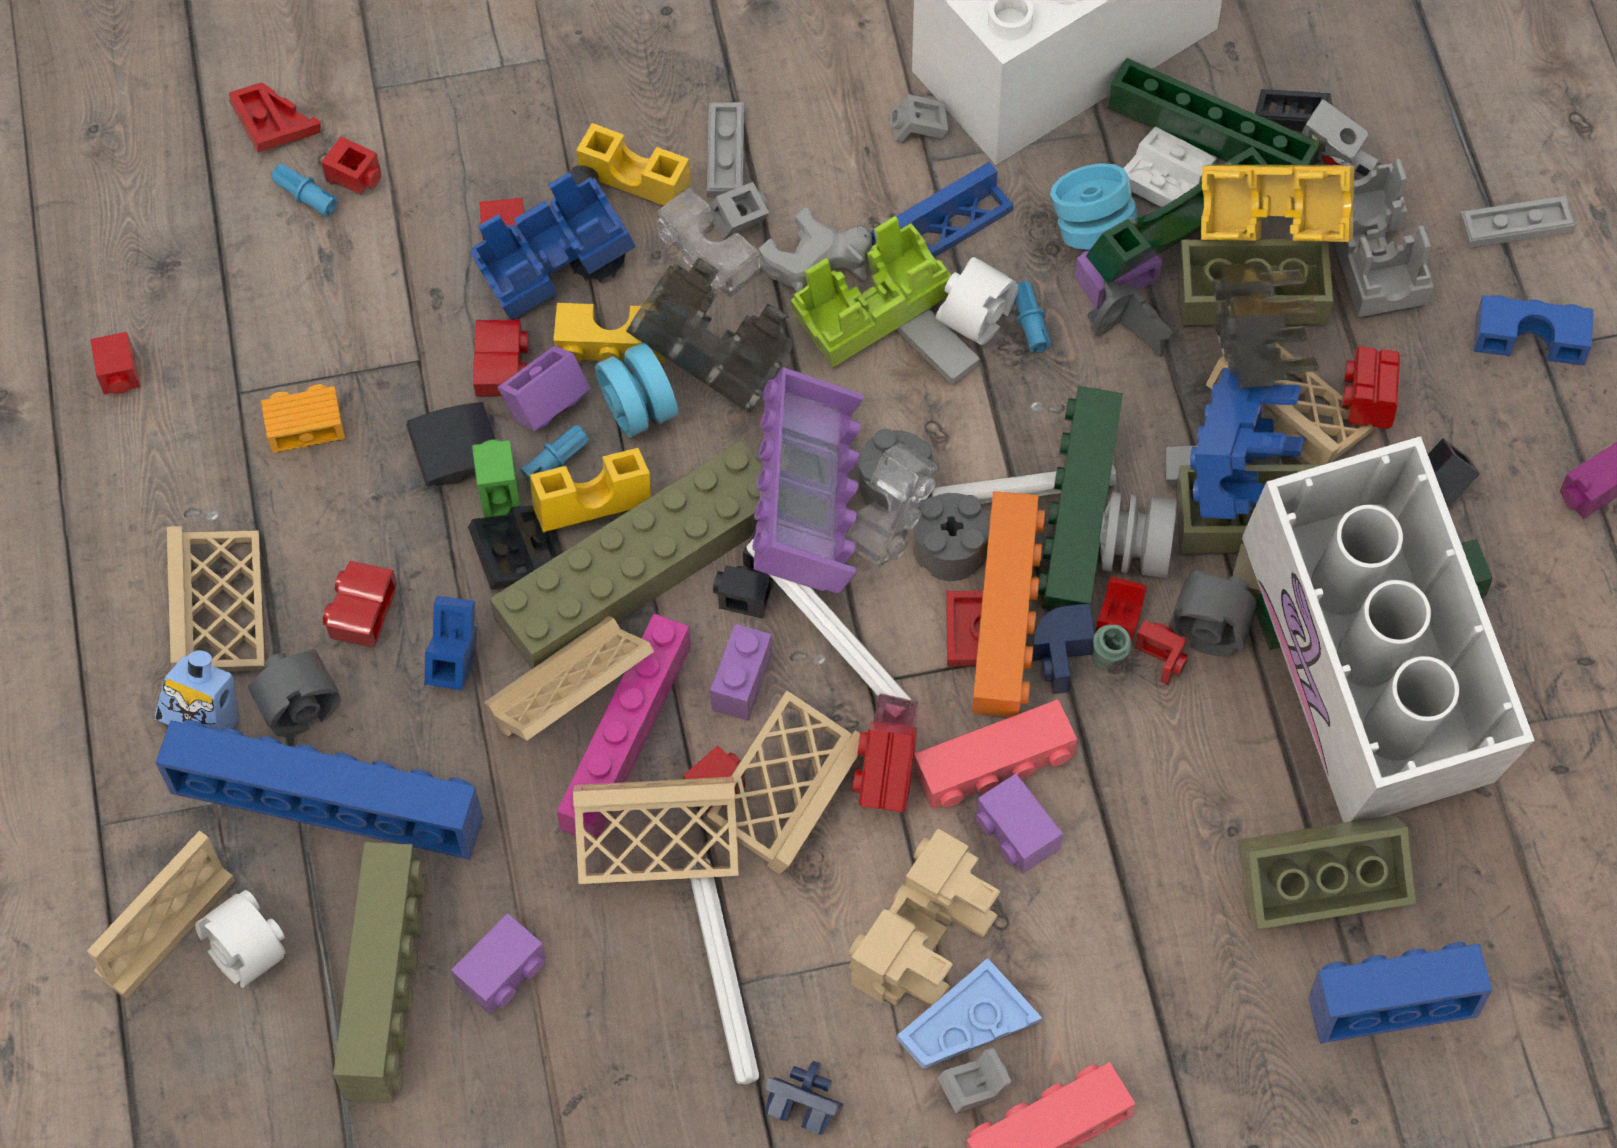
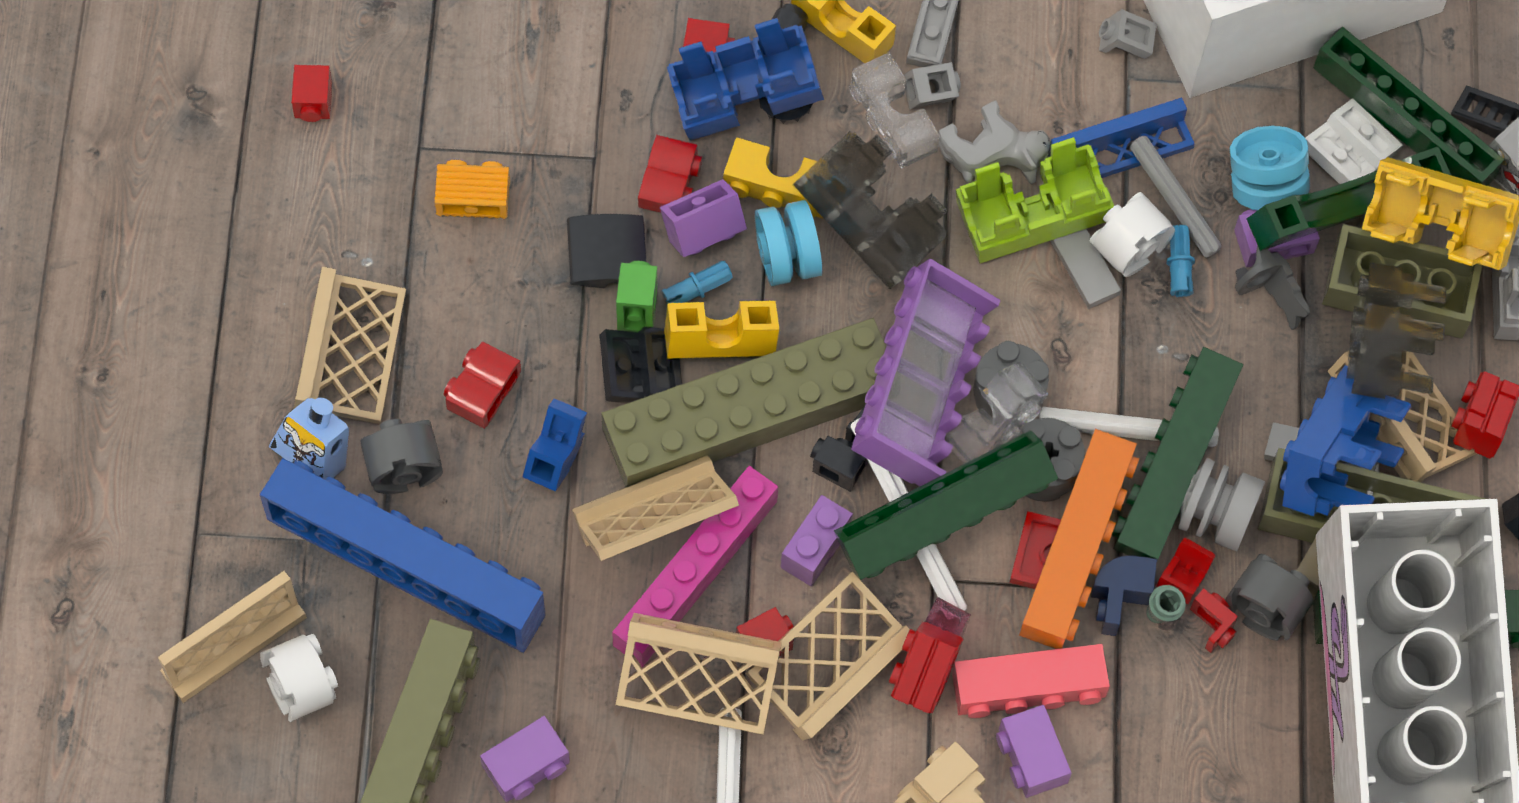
camera: 10 degrees right, 5 degrees up
none -> dark green brick [834,430,1058,580]
none -> light grey axle [1130,136,1222,258]

